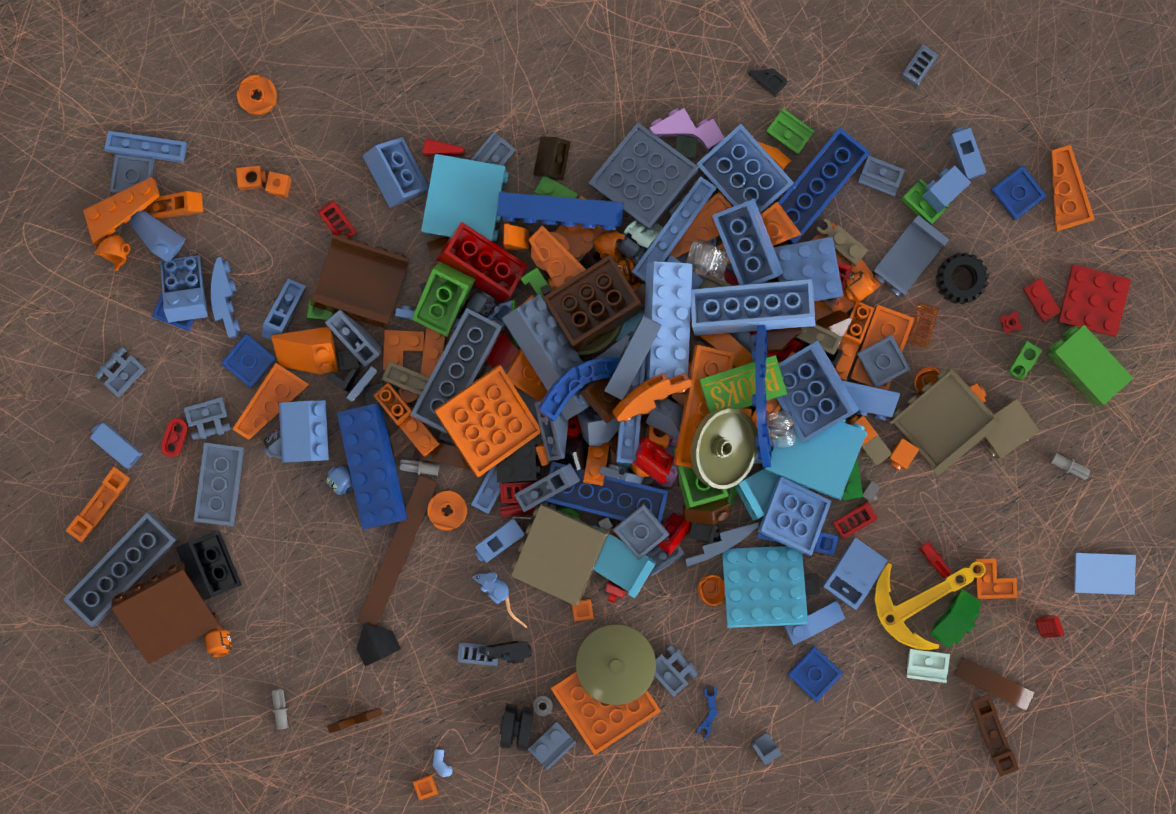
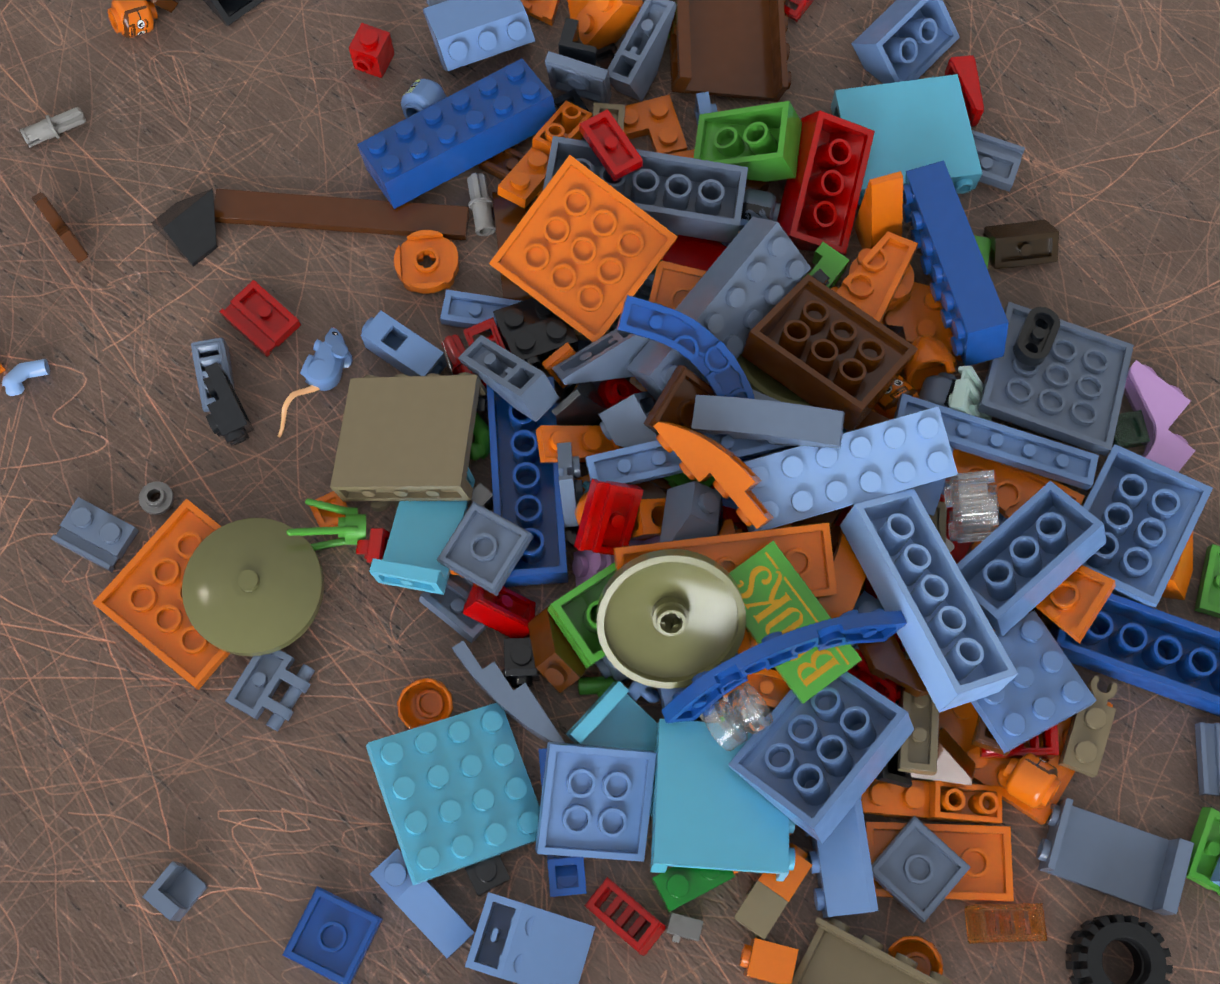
camera: 70 degrees right, 15 degrees down
black wheel [500,703,534,751] -> none
blue piece [696,686,718,738] -> none
none -> red plate [219,280,301,357]
none -> bright green plant [286,498,366,551]
none -> red brick [349,23,395,78]
none -> red plate [579,109,643,181]
none -> black plate [1013,307,1060,366]

